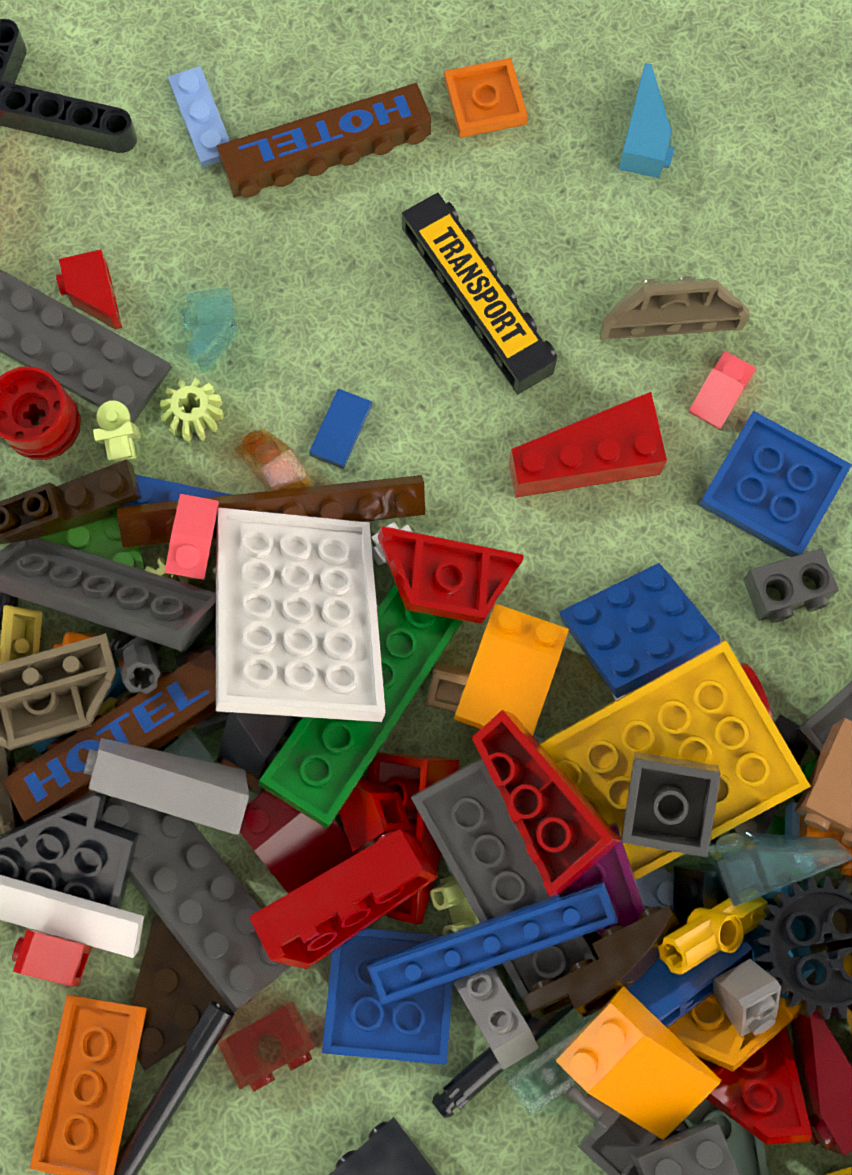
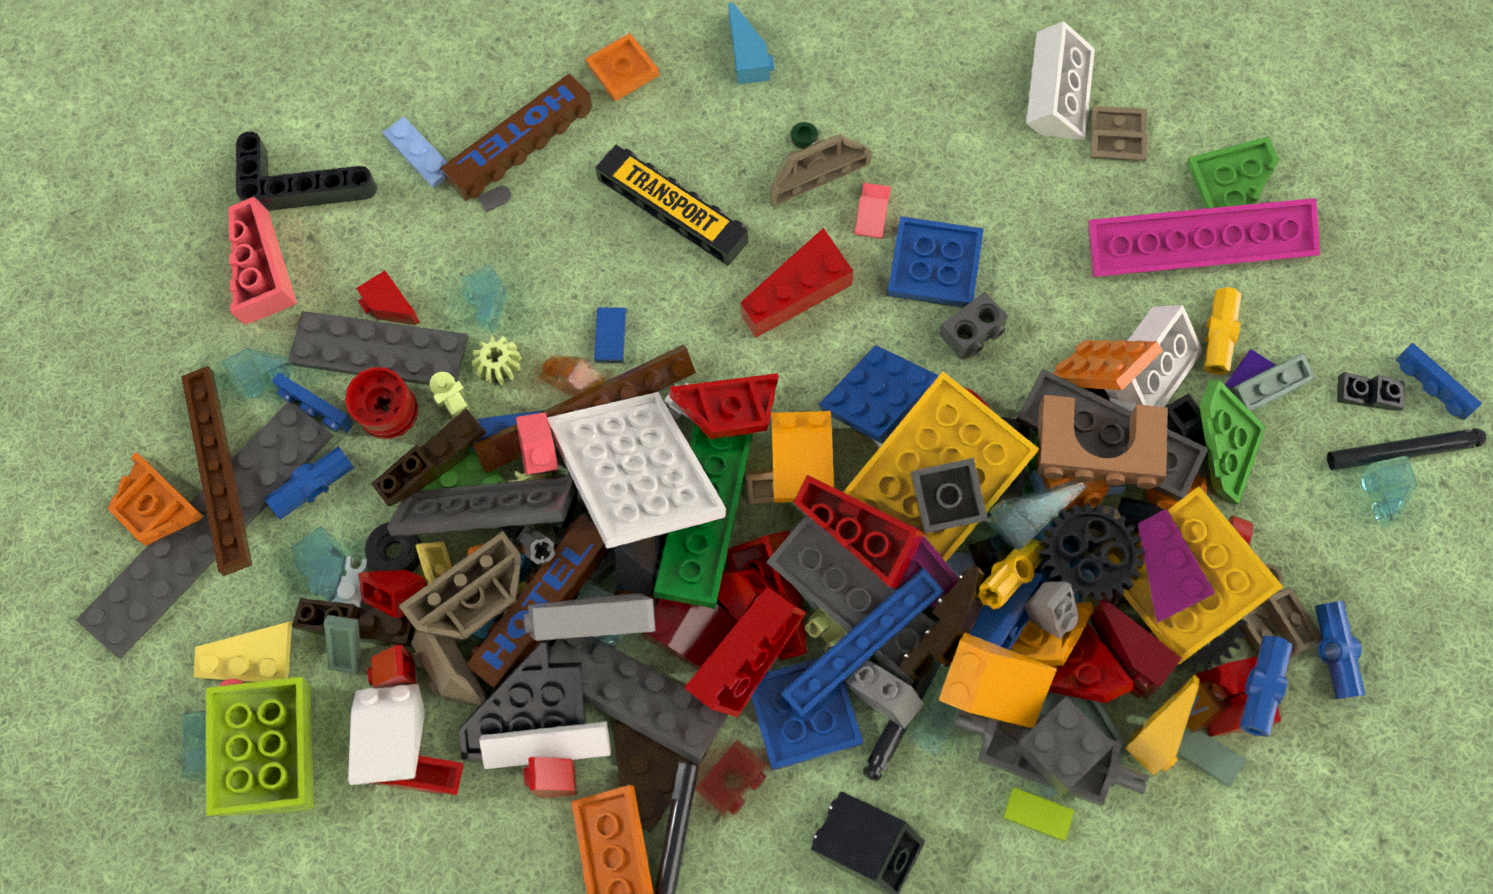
camera: 15 degrees left, 5 degrees down
none -> dark grey piece [478,186,511,213]
none -> dark green tile [791,122,818,149]

